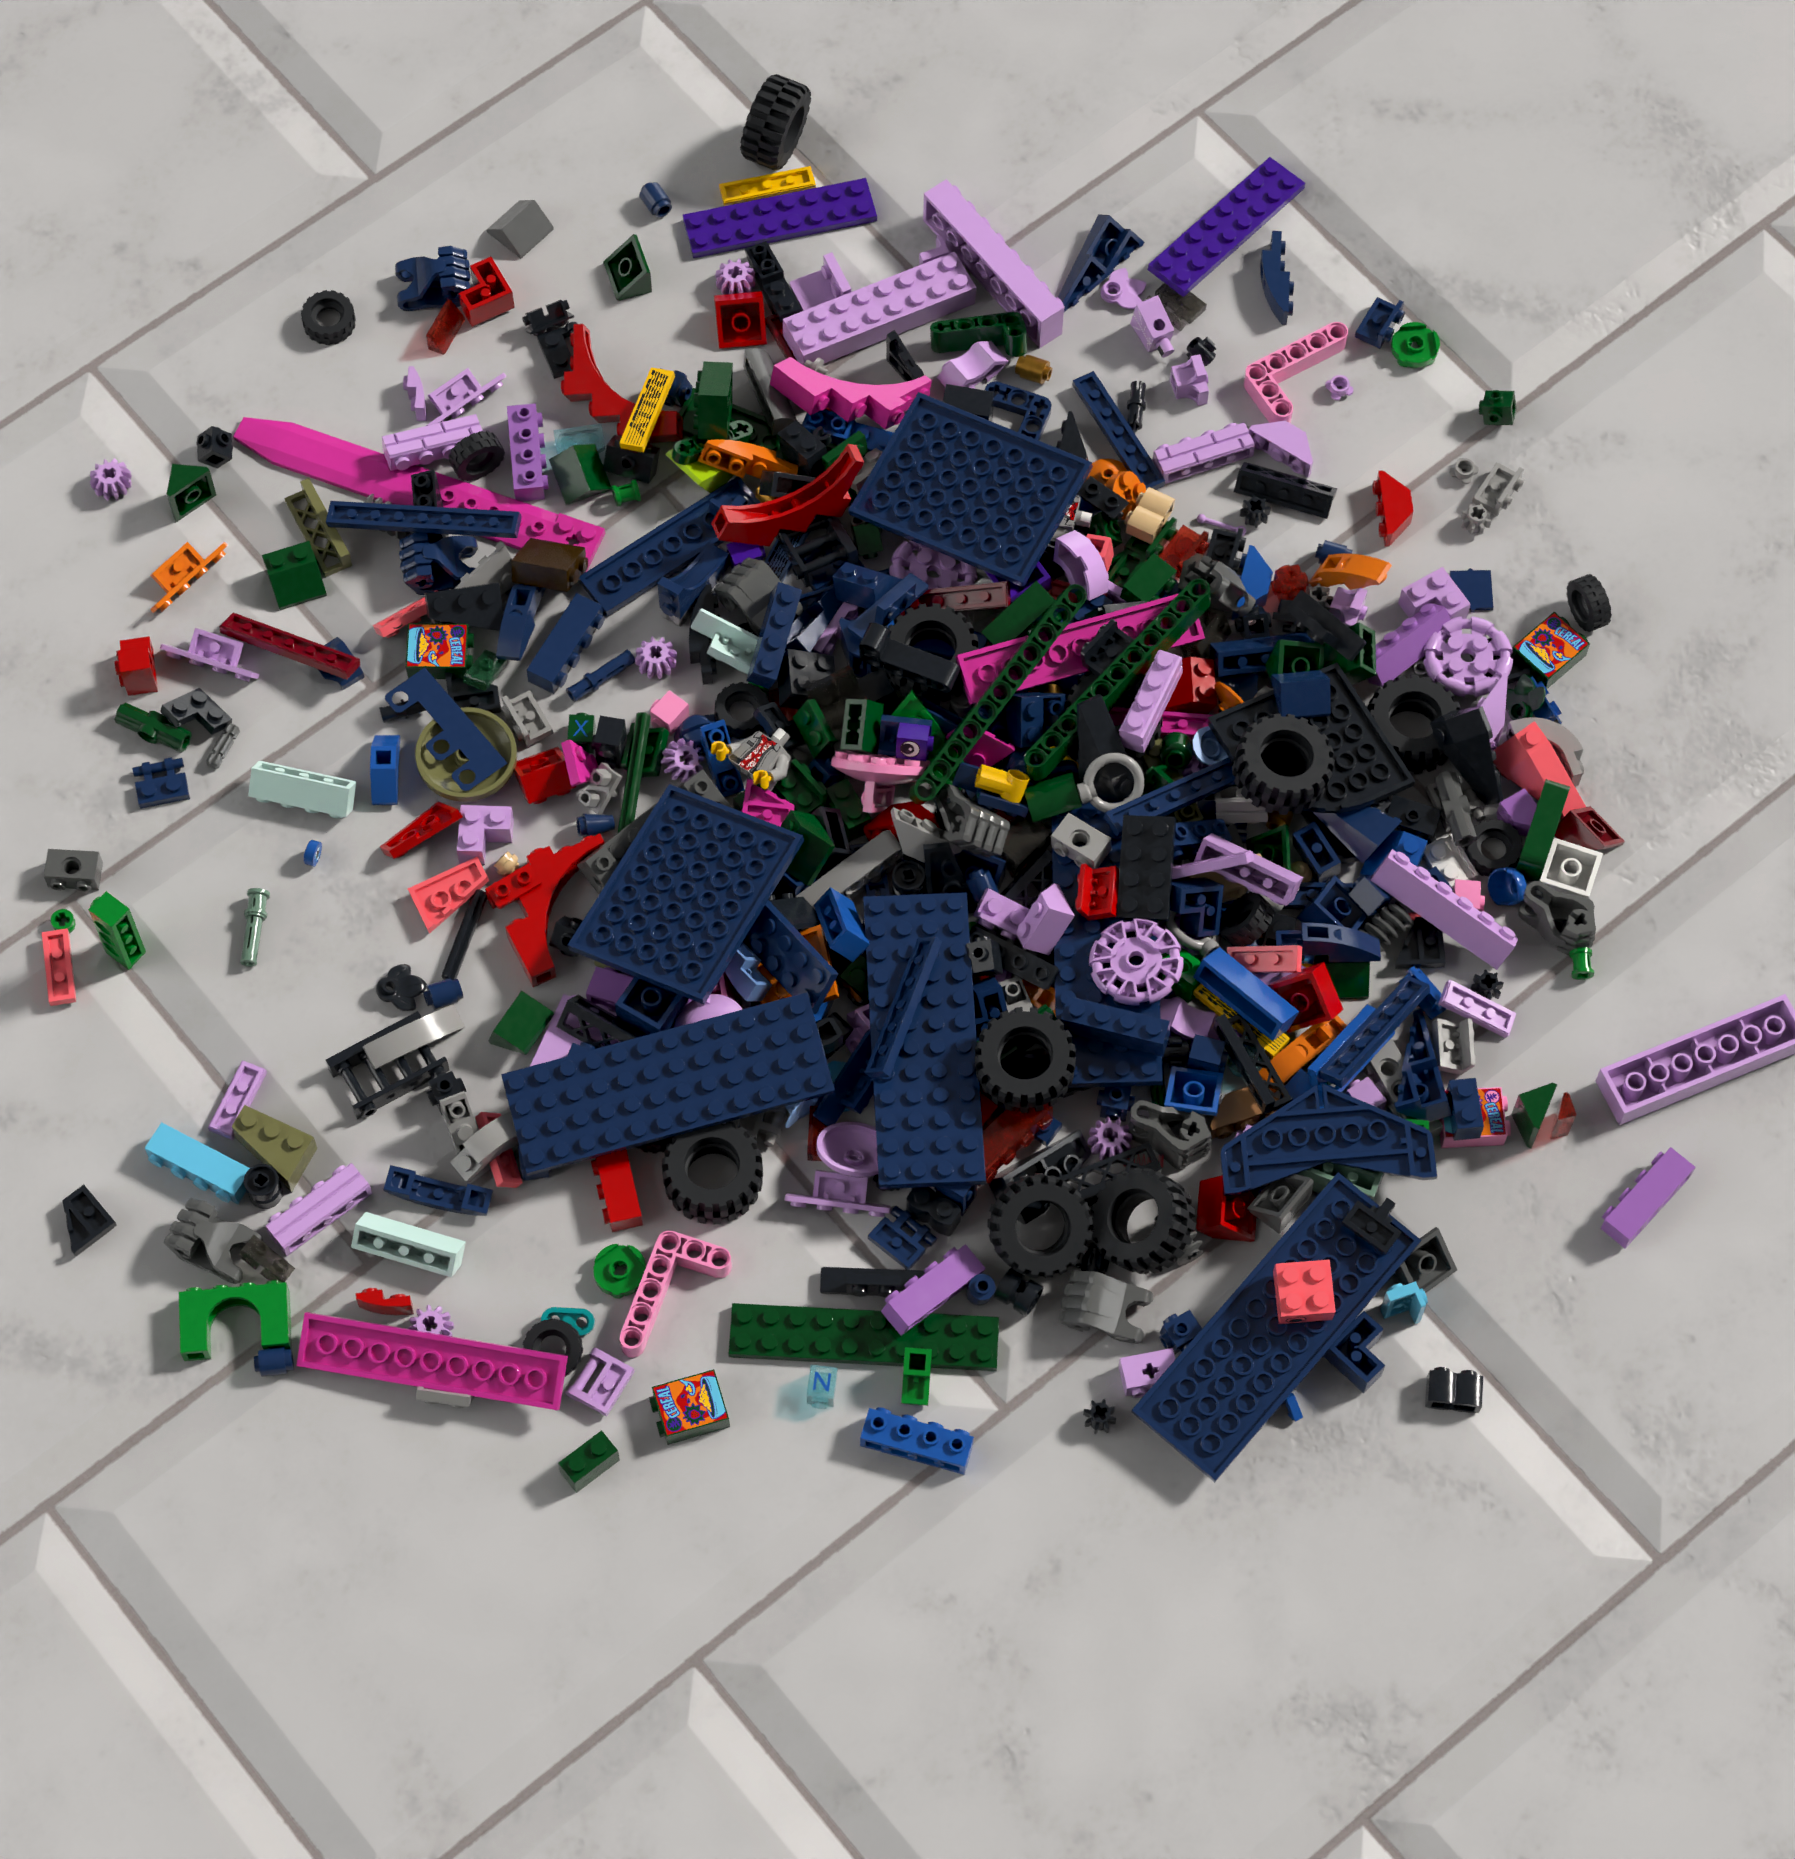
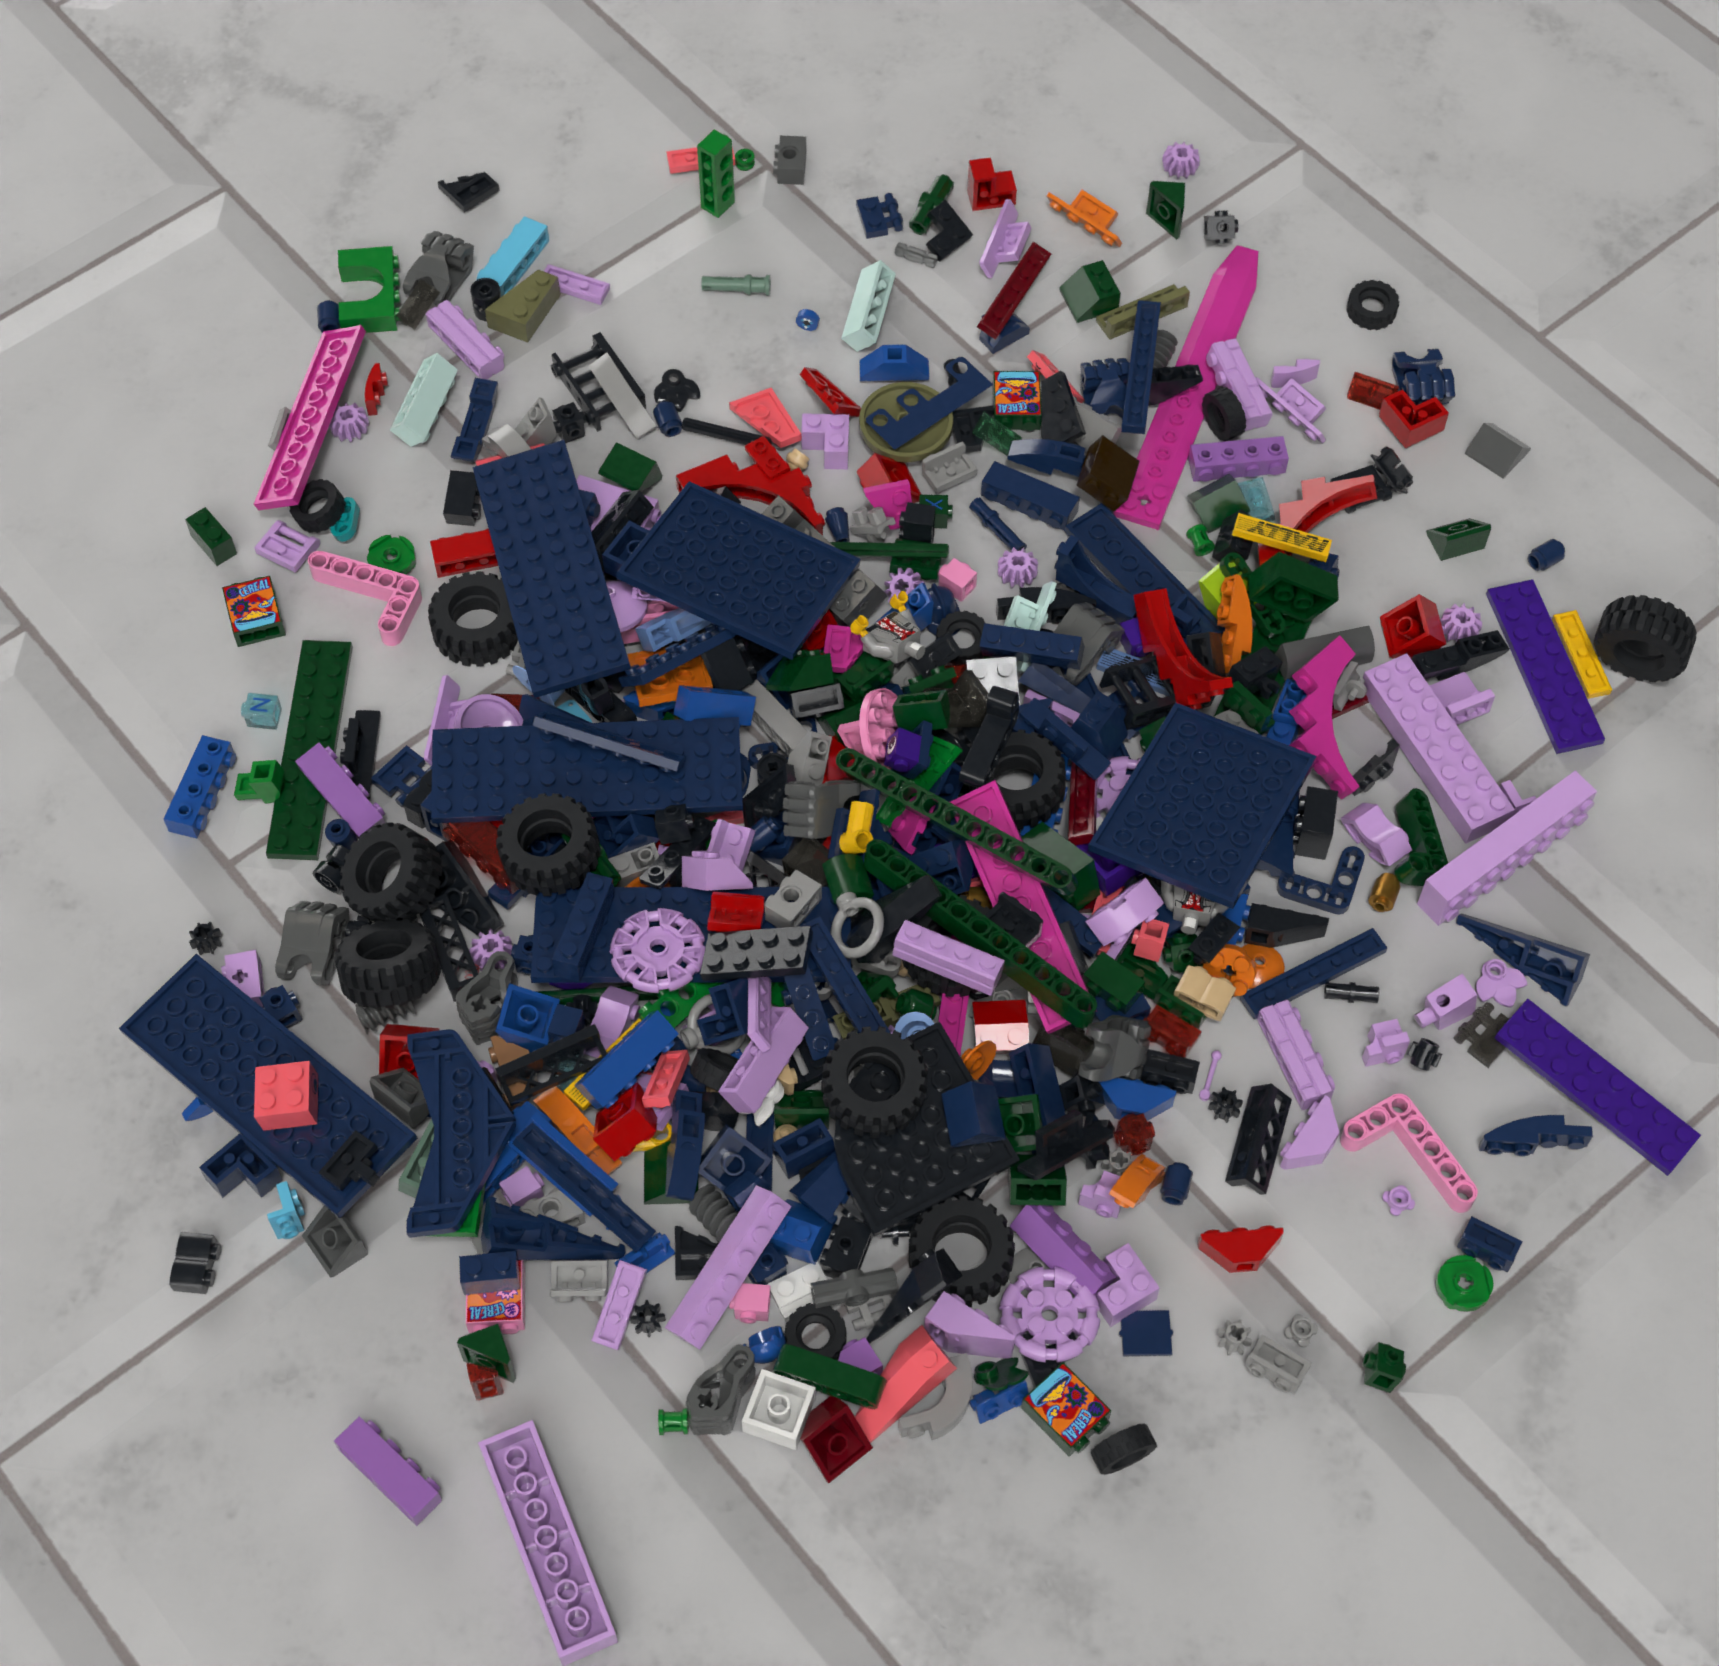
camera: 90 degrees right, 5 degrees down
none -> black brick [443,470,481,526]

